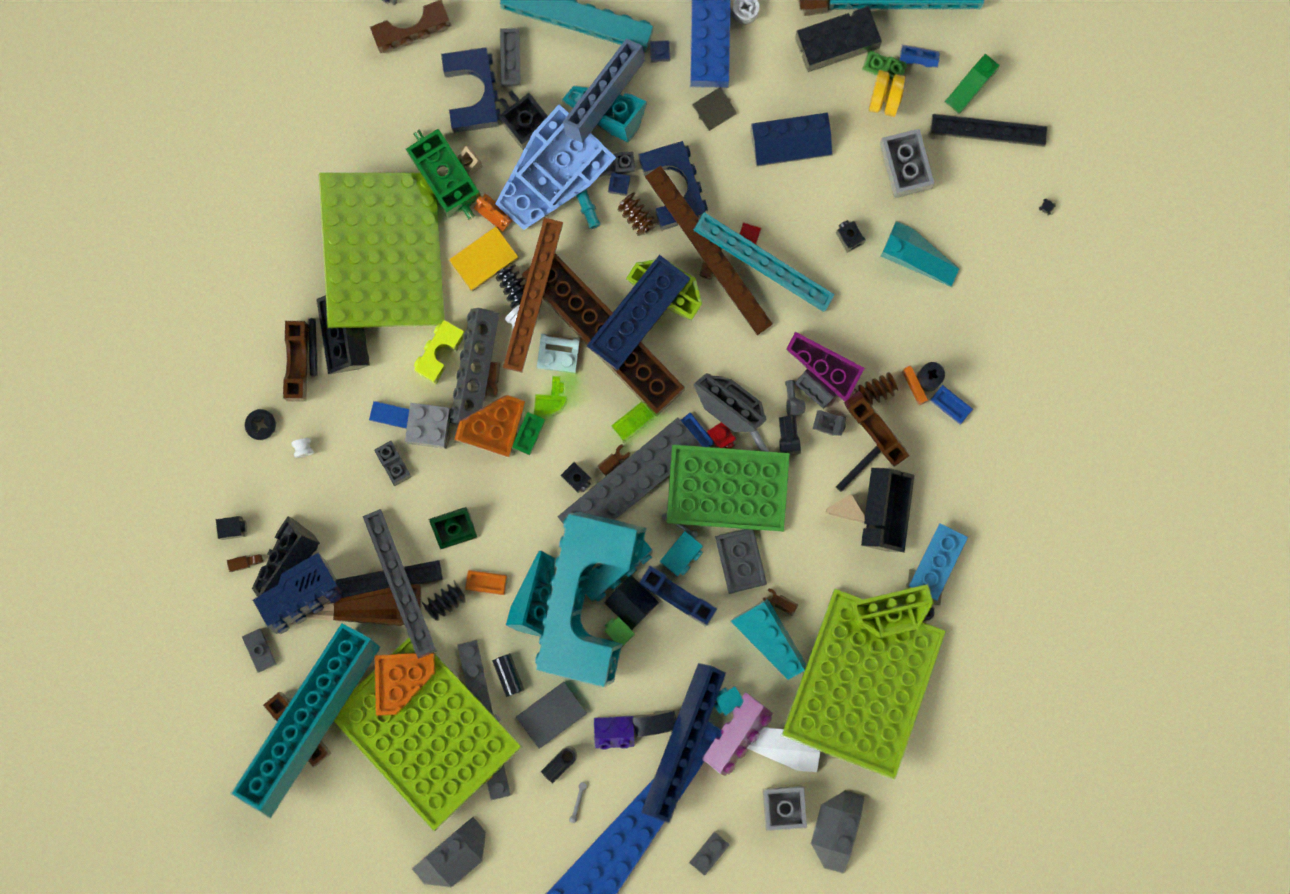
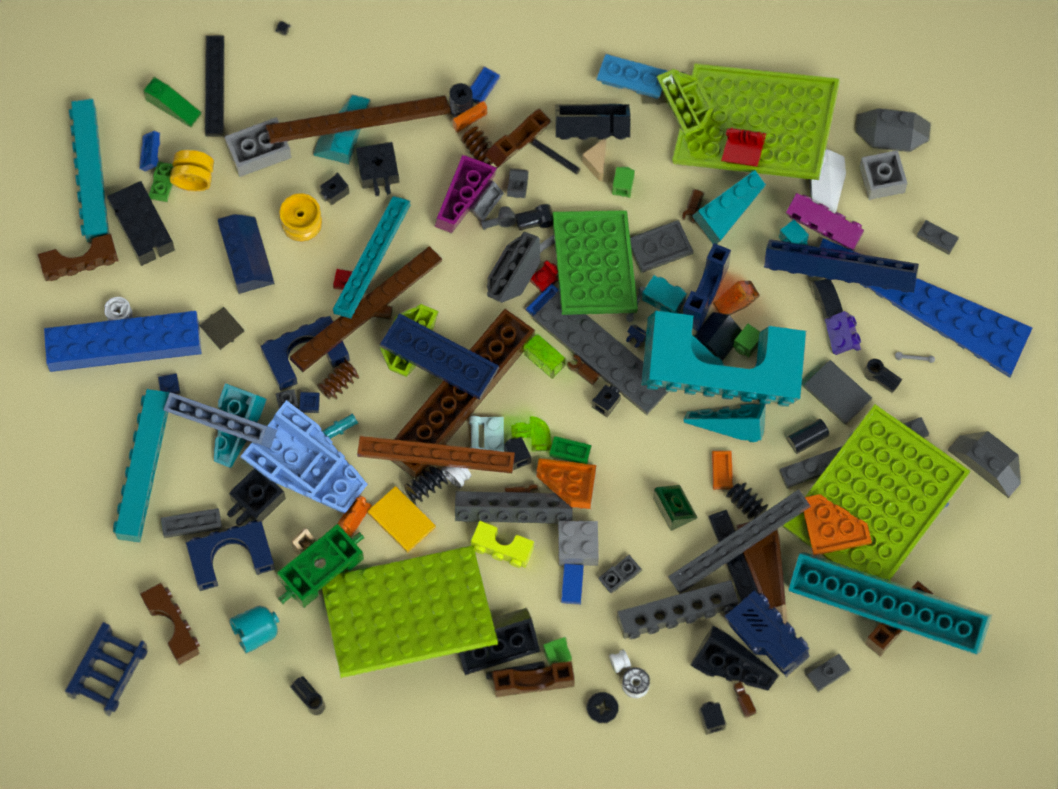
camera: 100 degrees left, 15 degrees down
none -> teal cylinder [229,606,279,654]
none -> reddish brown plate [266,95,450,144]
none -> yellow wheel [279,193,322,242]
none -> black piece [290,676,326,715]
none -> black hinge [356,142,400,197]
none -> black brick [504,437,531,470]
none -> bright green panel [543,637,572,666]
none -> bright green brick [612,167,635,198]
none -> dark grey brick [617,580,738,640]
none -> white wheel [622,667,650,699]
none -> dark blue tile [626,325,646,348]
none -> clear orange slope [713,280,760,315]
none -> red hinge [721,127,767,167]

